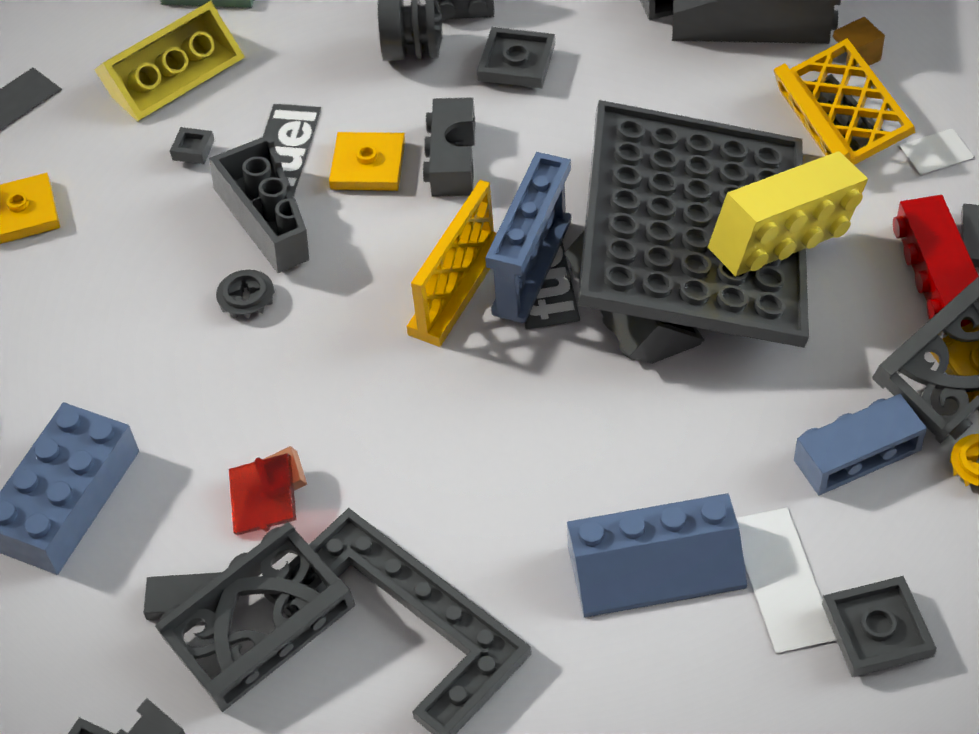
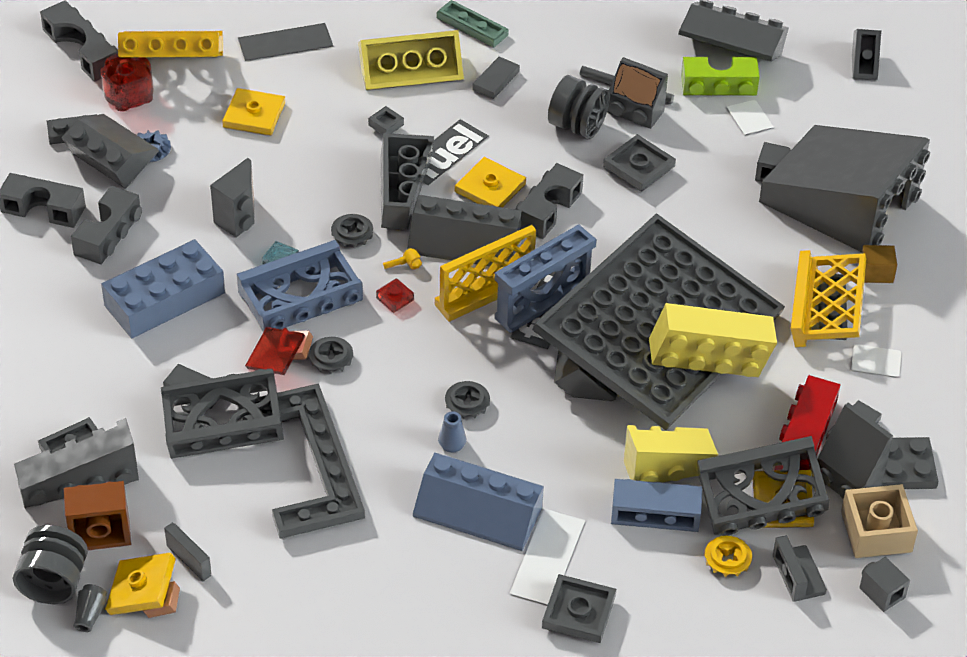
camera: 25 degrees right, 5 degrees down
none -> dark grey slope [210,158,255,237]
none -> sand blue fence [237,240,363,335]
none -> clear light blue tile [262,241,299,264]
none -> dark grey gear [309,337,353,374]
none -> clear red plate [376,278,414,313]
none -> yellow hand [383,248,422,269]
none -> dark grey slope [407,195,522,268]
none -> sand blue cone [438,412,467,453]
none -> dark grey gear [445,381,490,419]
none -> dark grey tile [473,56,520,99]
none -> light yellow wedge [624,425,718,483]

